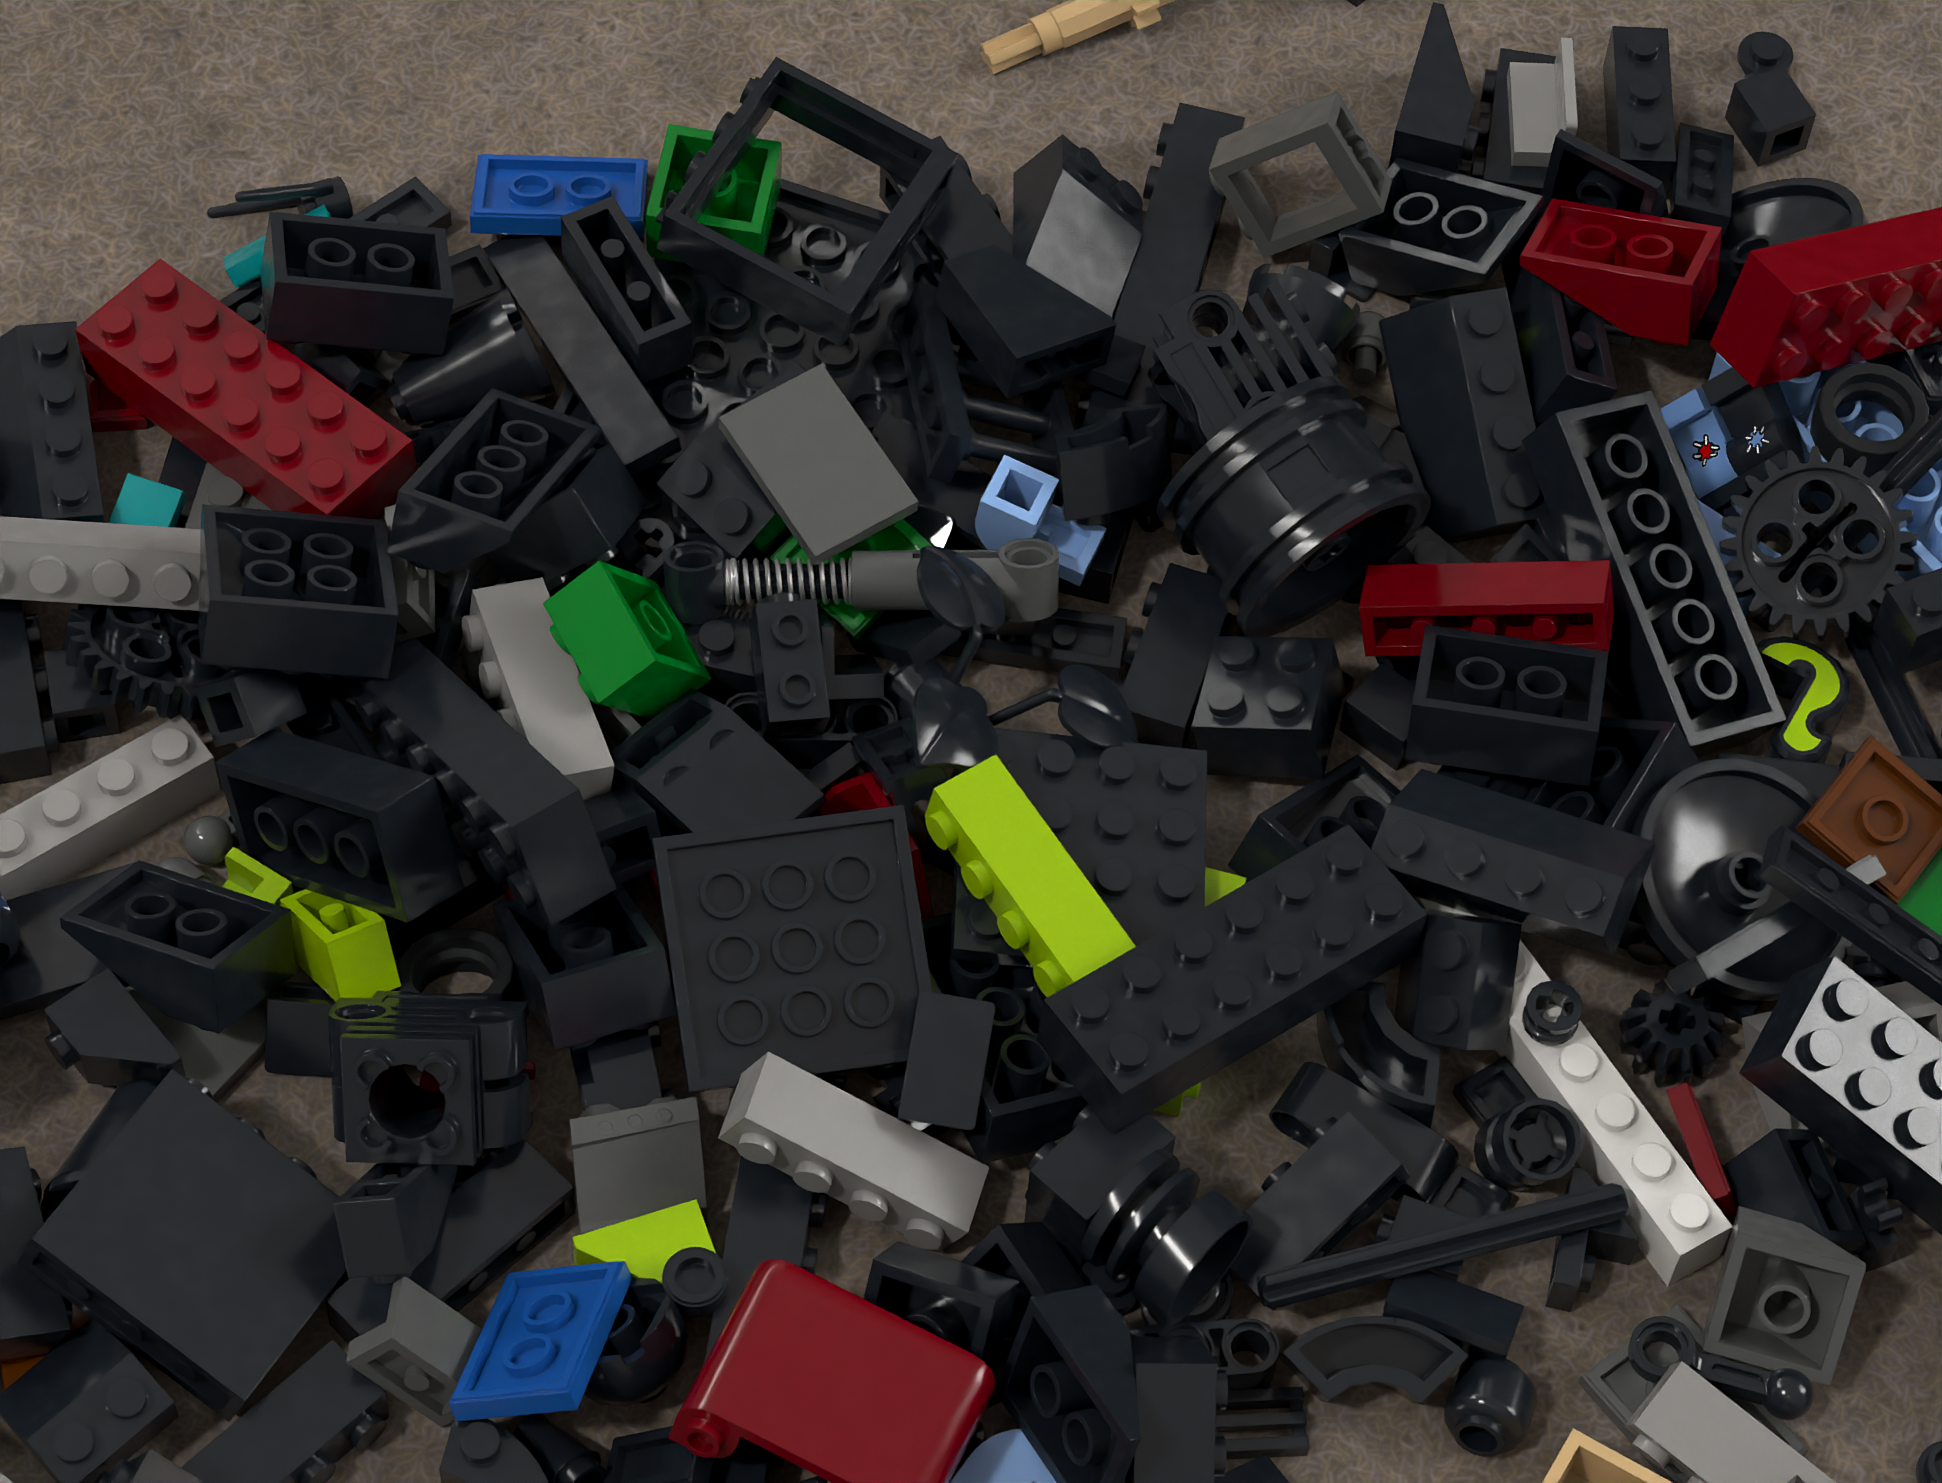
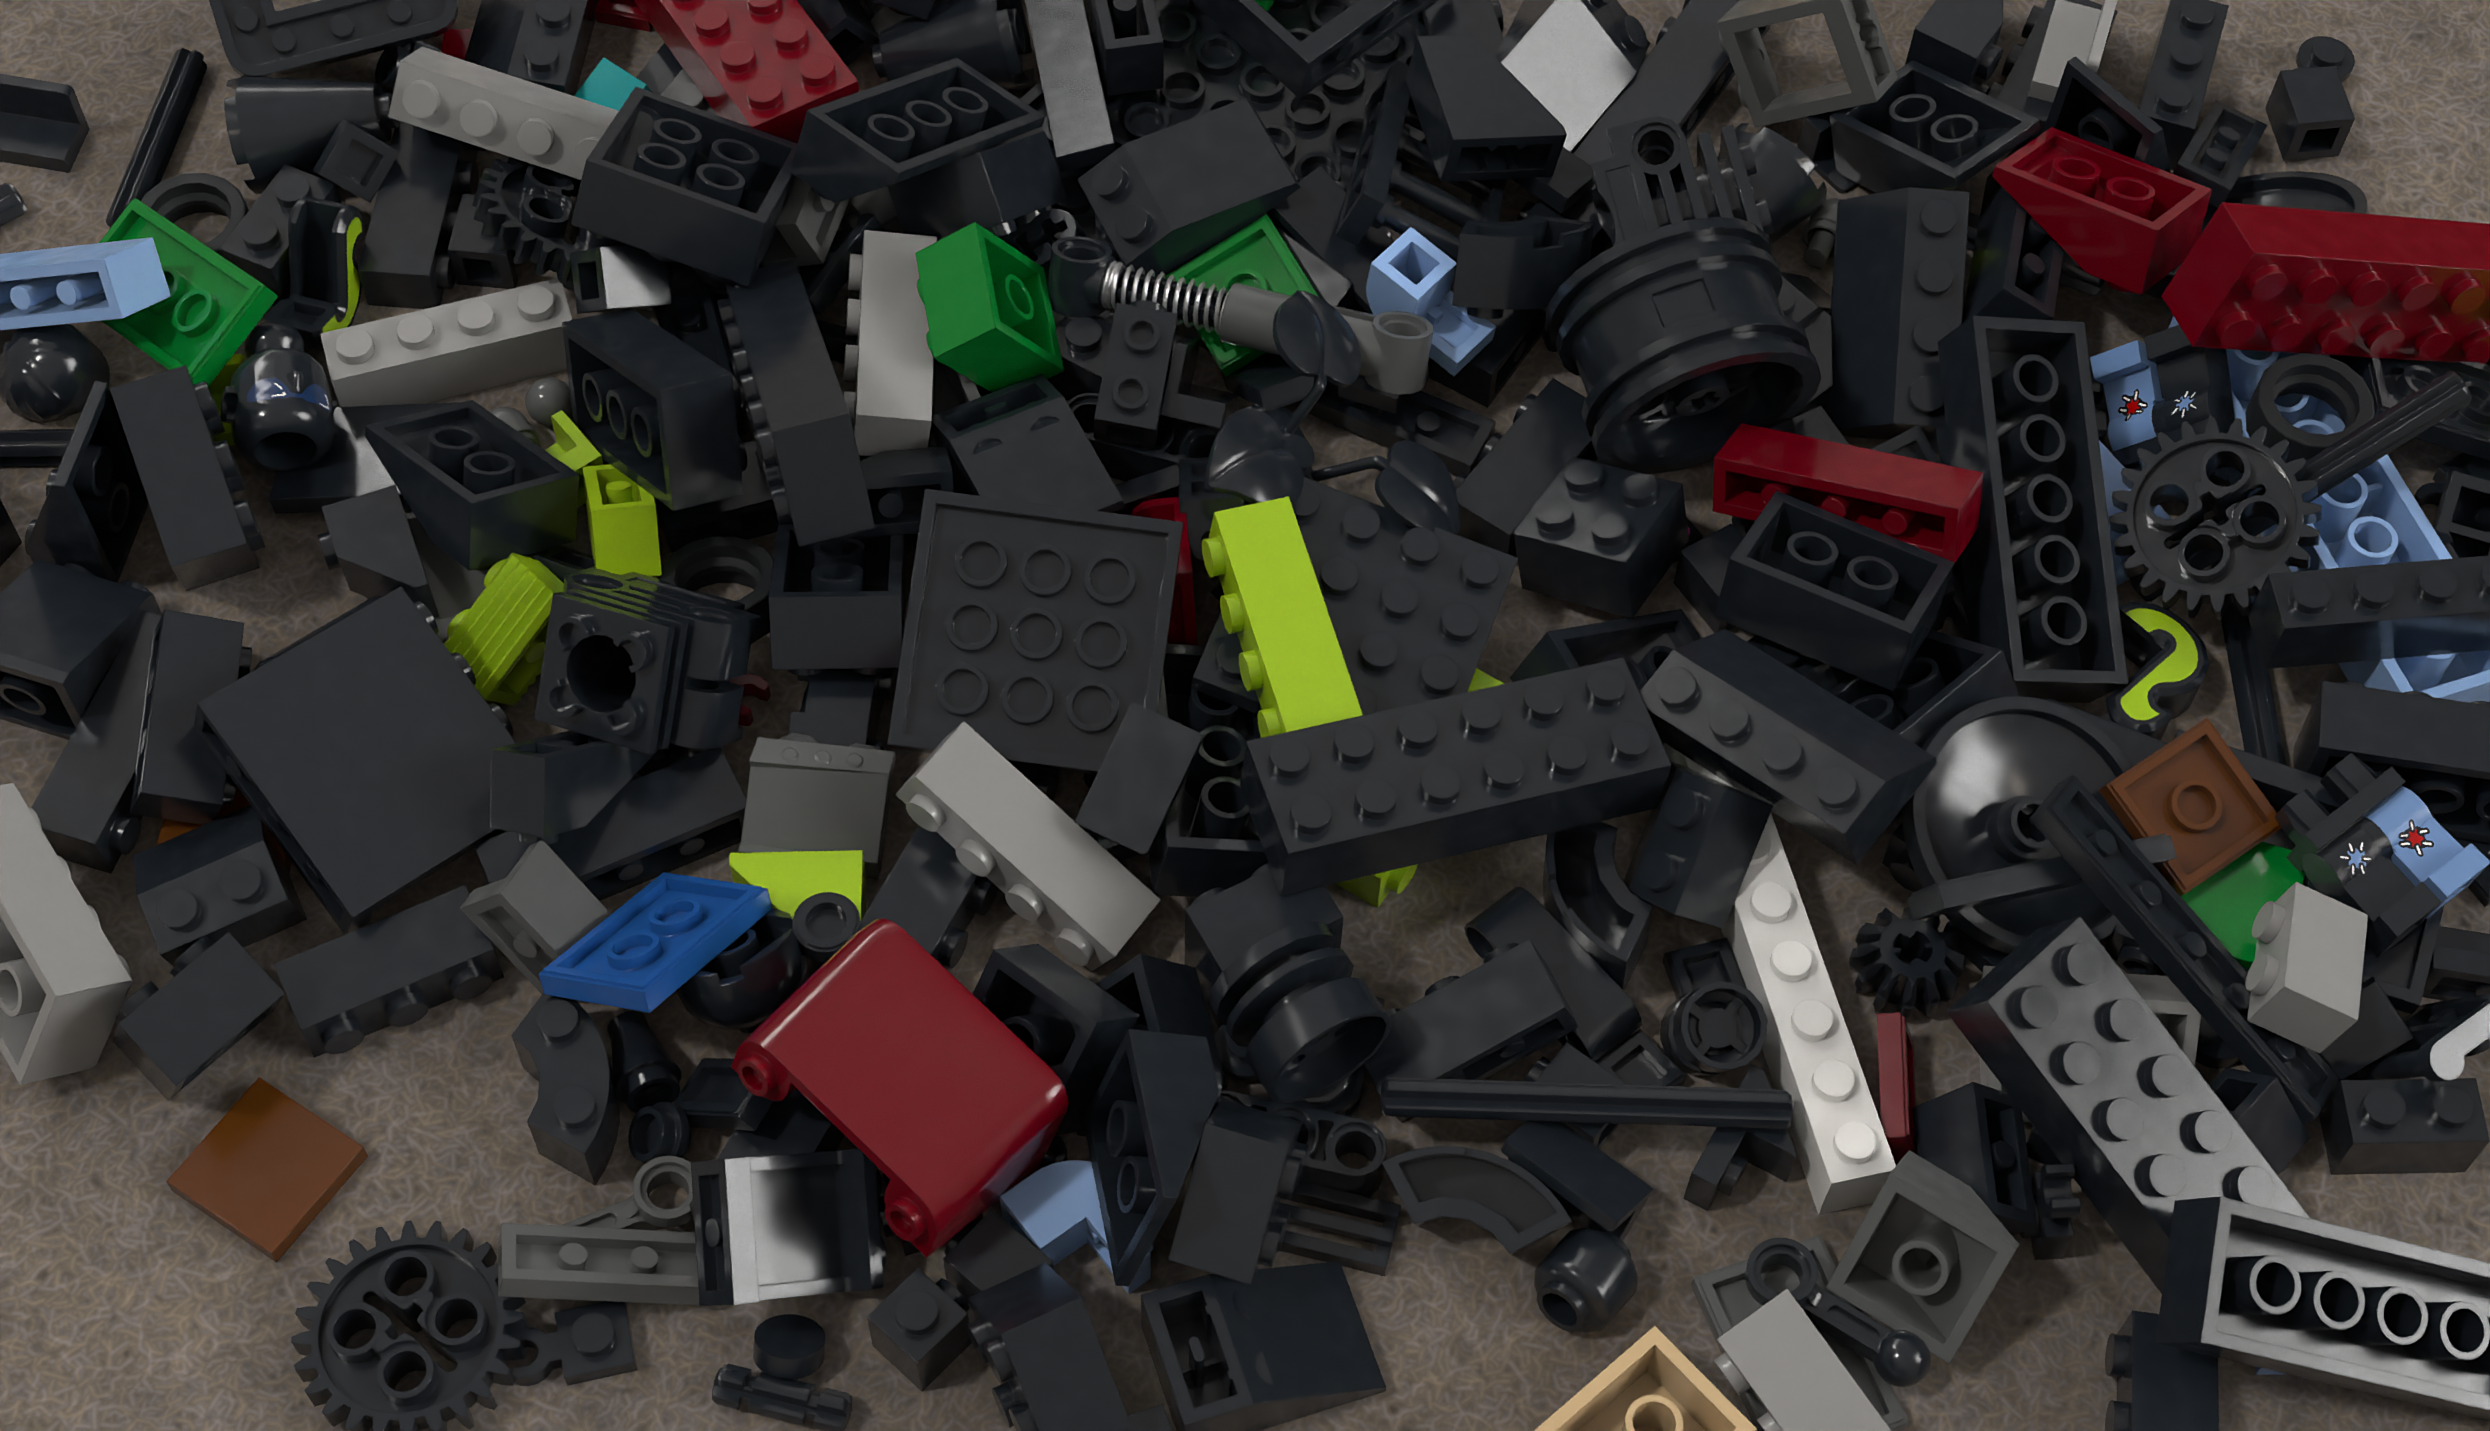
camera: 20 degrees right, 0 degrees up
dark grey tile [719,364,918,566] -> none
black bush [1522,980,1583,1046] -> none
none -> lime brick [444,553,564,706]

